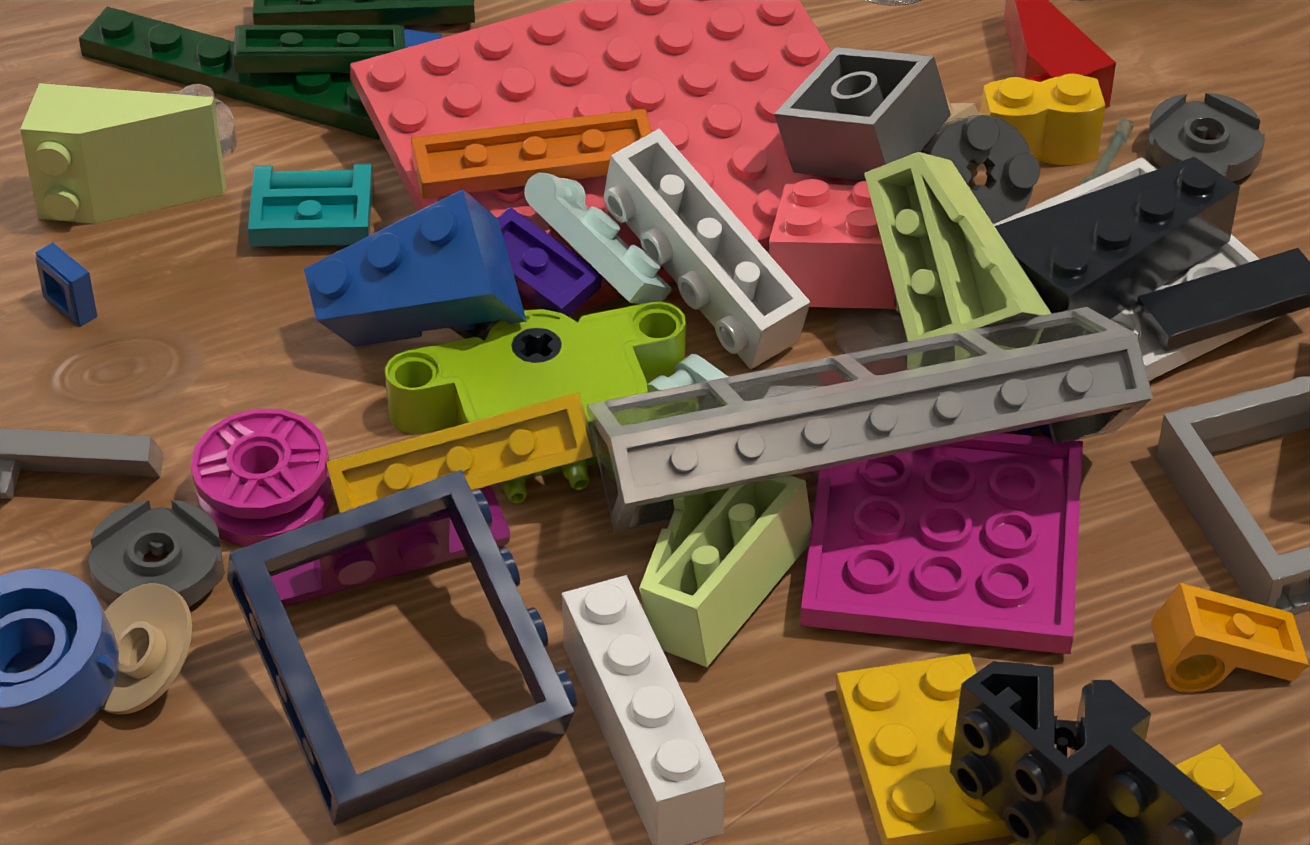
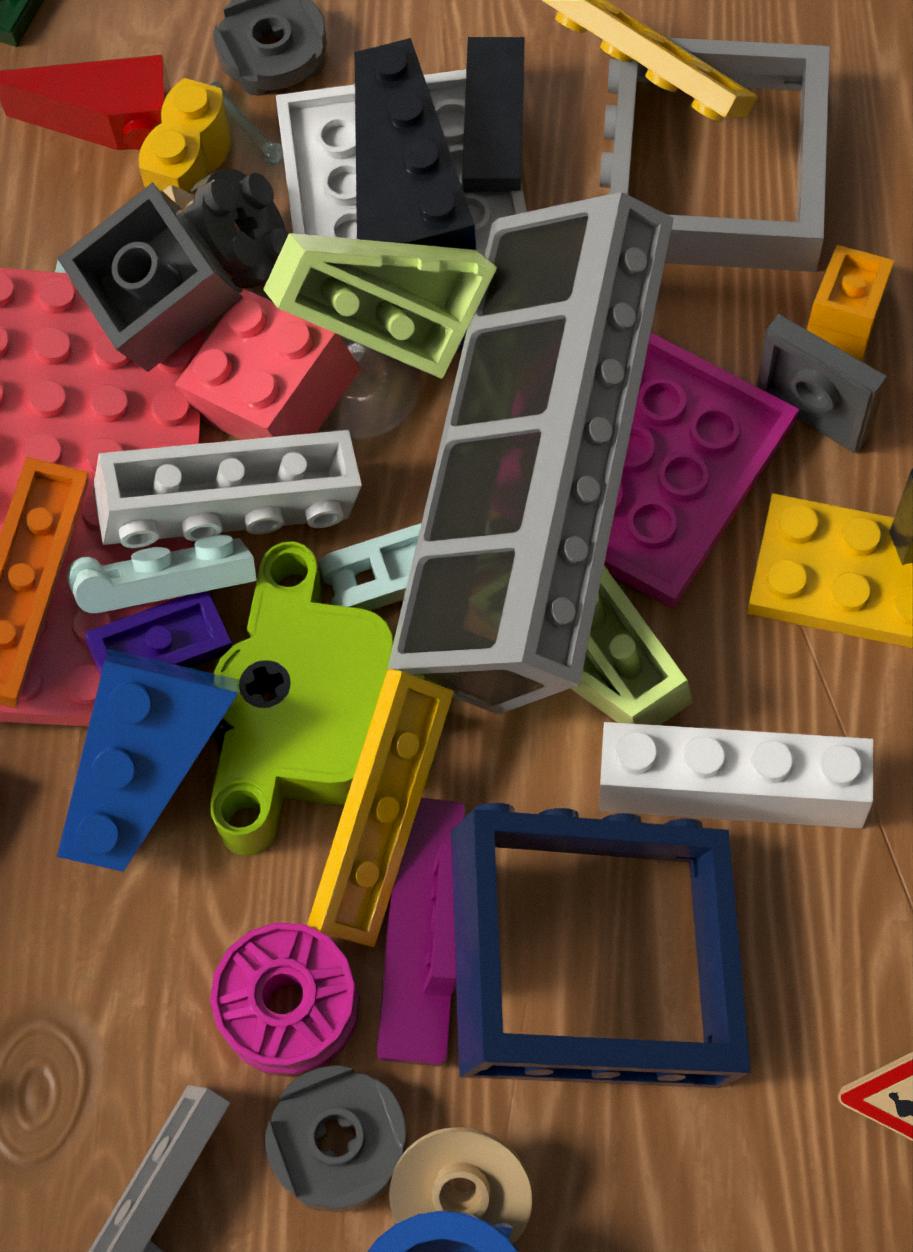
camera: 60 degrees left, 20 degrees up
none -> dark grey tile [757,314,887,454]

